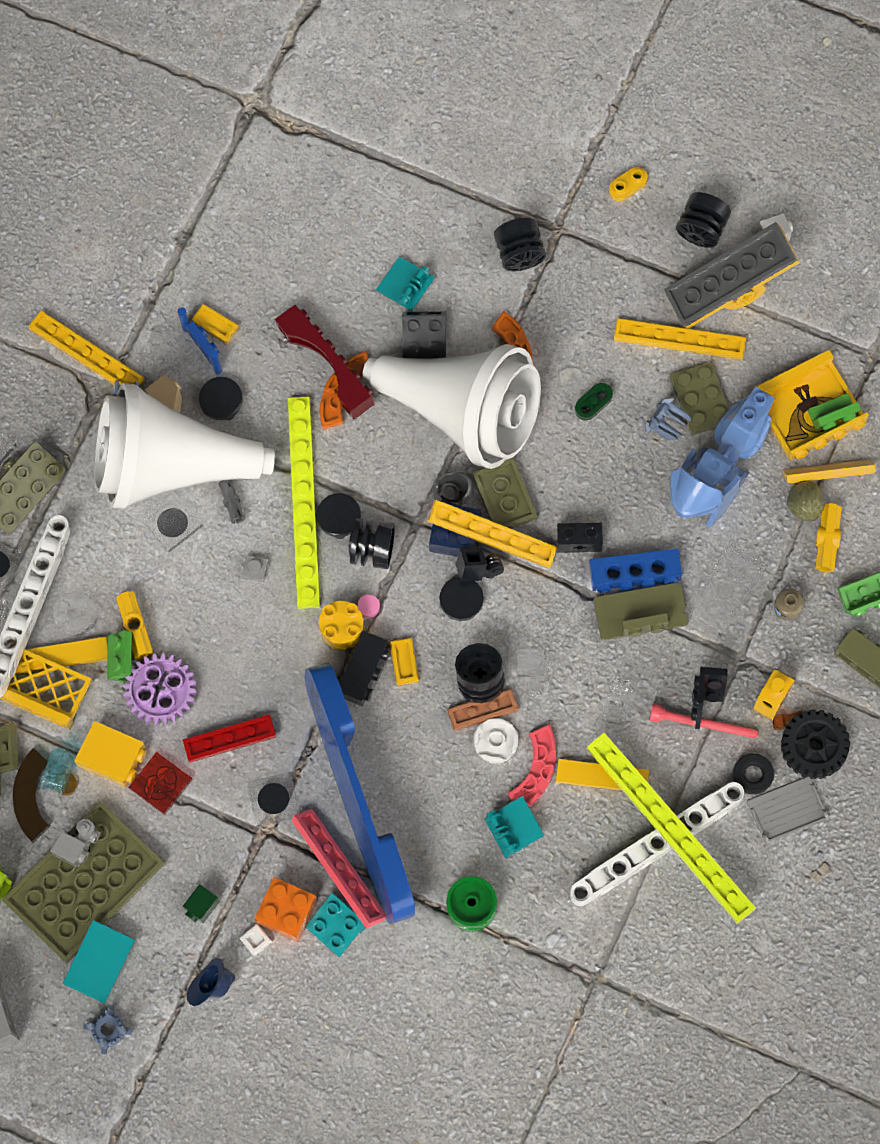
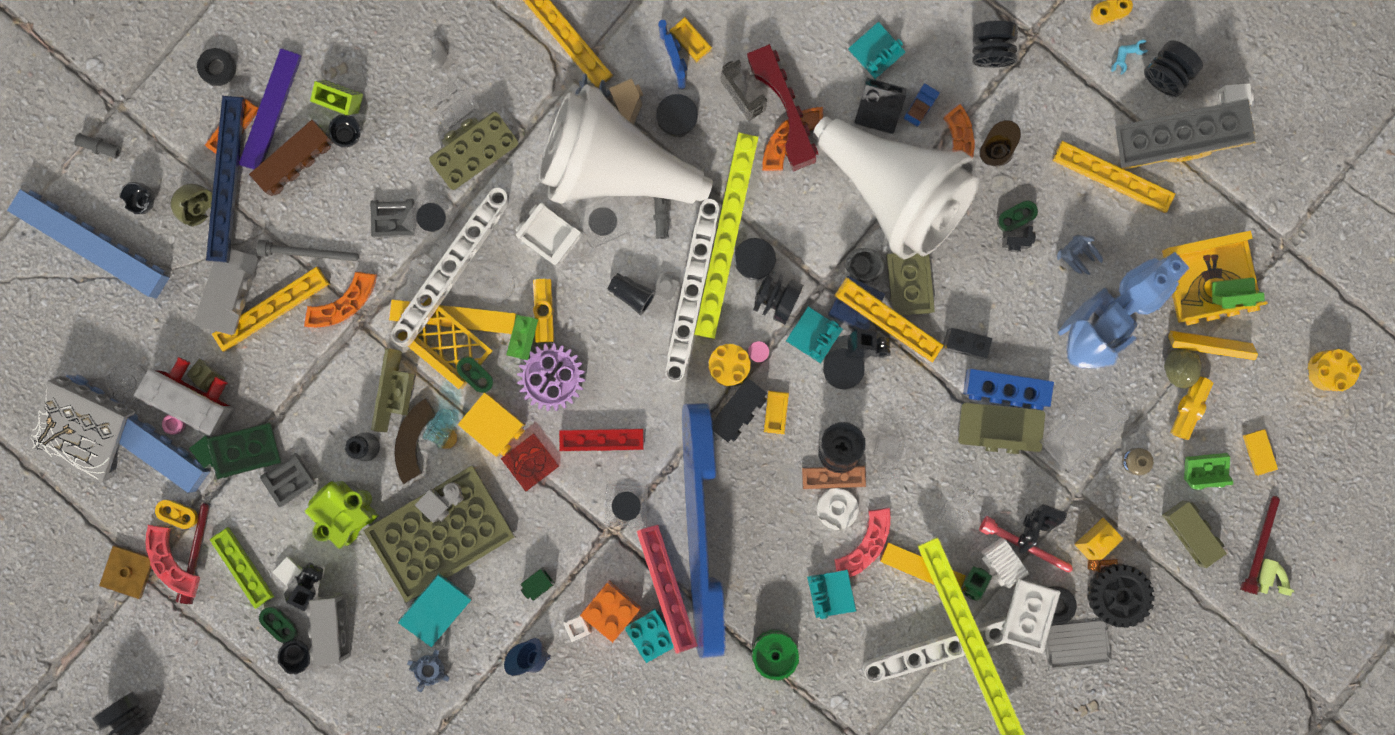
camera: 15 degrees right, 15 degrees up
olive plate [670,362,729,436] -> none
none -> dark green plate [456,356,493,393]
none -> white panel [516,203,583,268]
none -> black plant [607,273,656,316]
none -> white beam [666,199,719,382]
none -> clear smoke panel [721,59,767,122]
none -> teal hinge [786,306,843,364]
none -> leg [903,83,940,127]
none -> dark green brick [962,565,993,601]
none -> dark brown piece [979,120,1021,167]
none -> white brick [981,538,1029,588]
none -> white tile [1000,579,1060,653]
none -> black bracket [1002,226,1036,252]
none -> medium azure arm [1111,40,1148,74]

